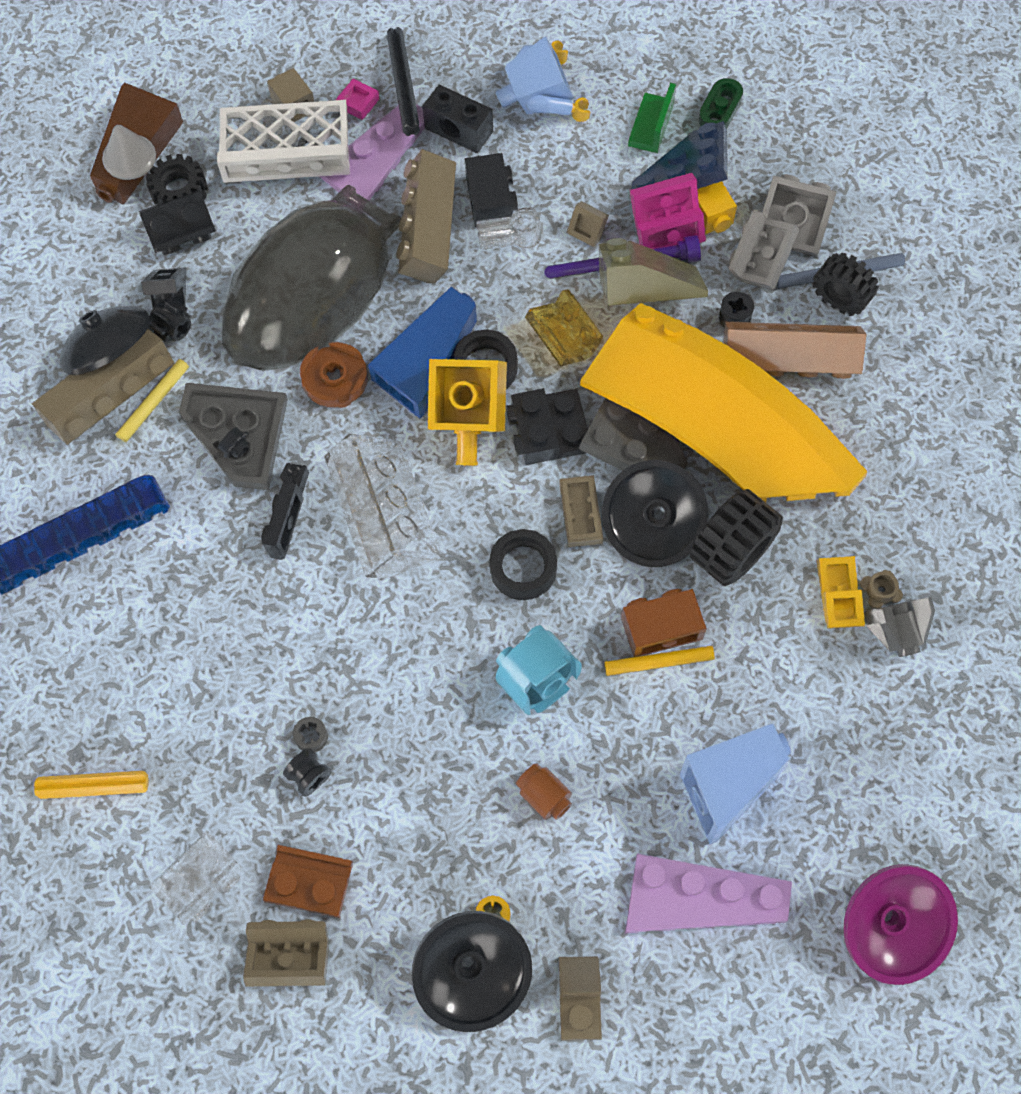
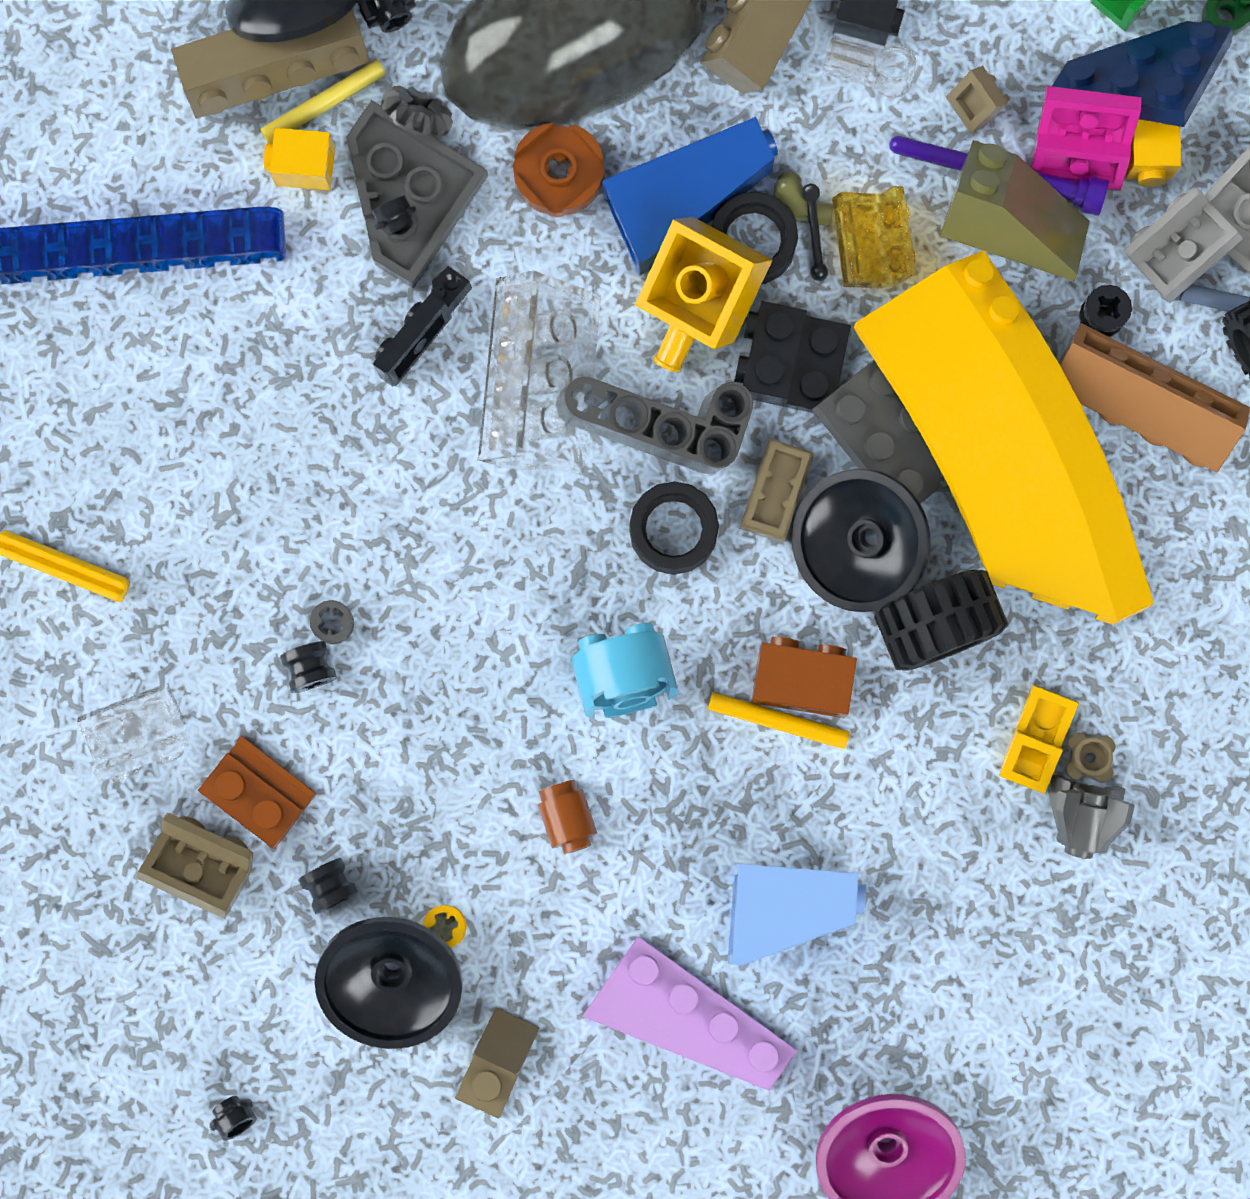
camera: 25 degrees right, 15 degrees up
none -> yellow brick [264,128,335,191]
none -> black wheel [298,857,359,914]
none -> dark grey gear [381,86,453,137]
none -> dark grey beam [556,376,753,474]
none -> olive arm [774,171,834,227]
none -> black hinge [801,184,829,281]

